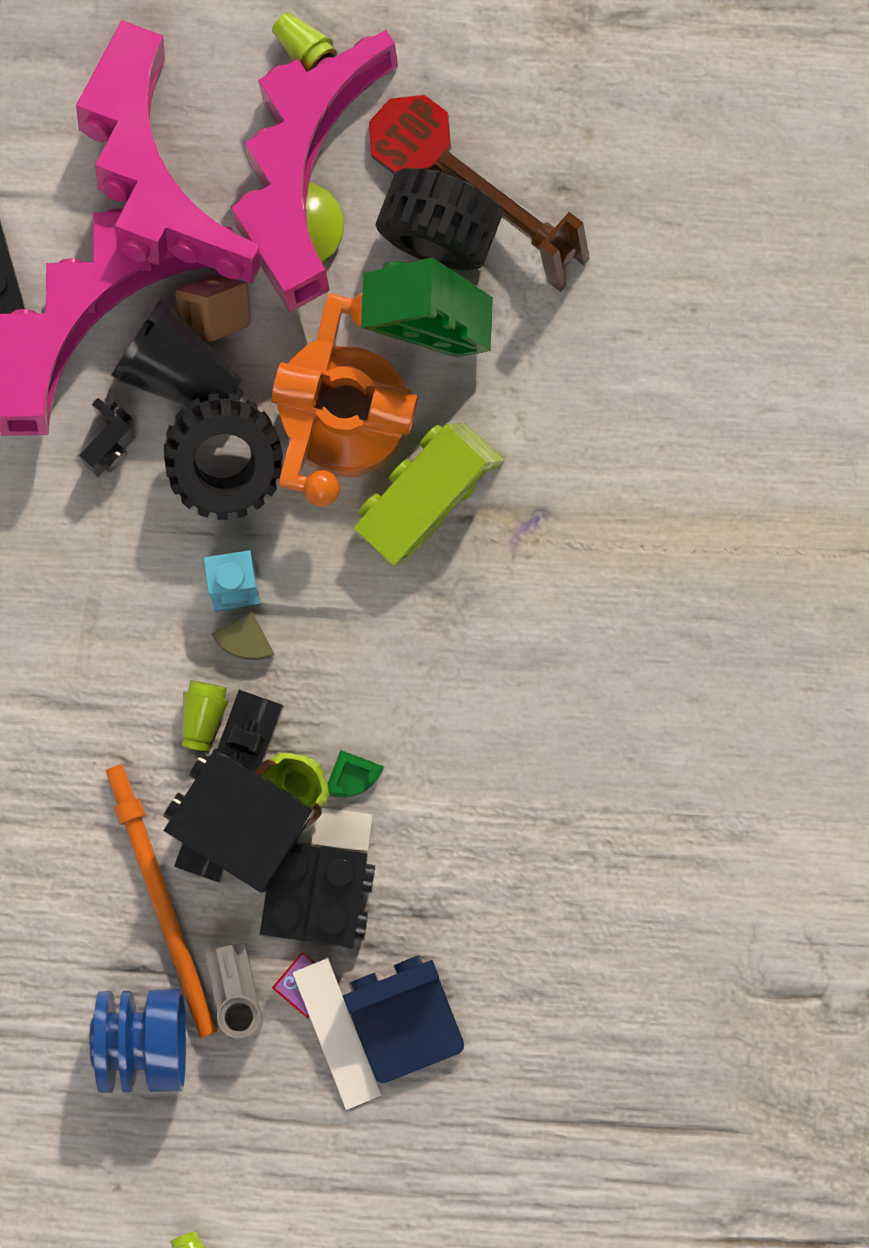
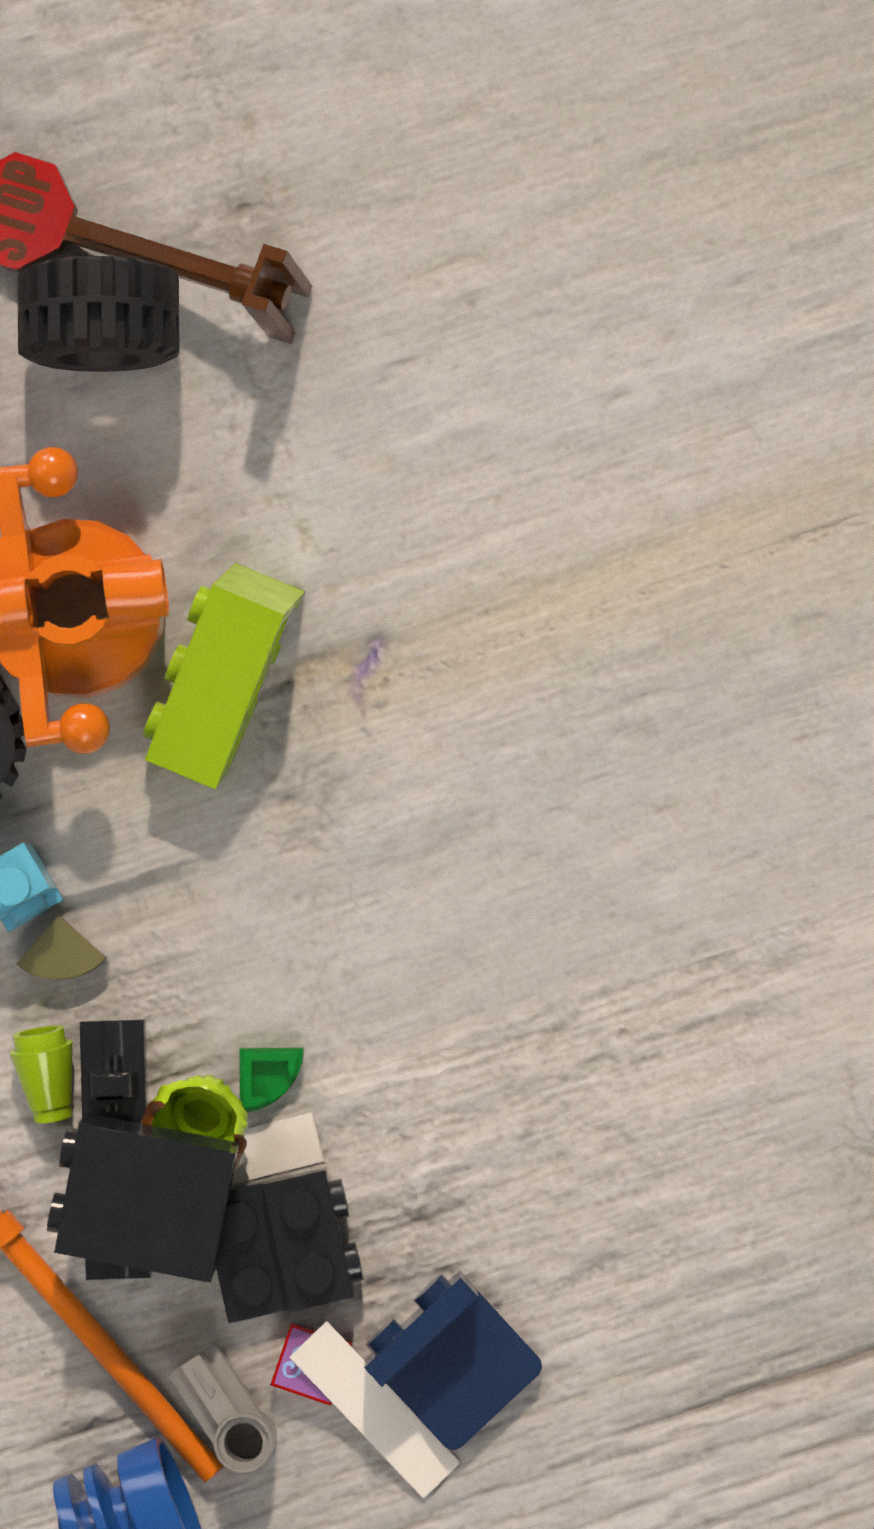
camera: 25 degrees left, 5 degrees up
green wedge [361,257,493,358] -> none

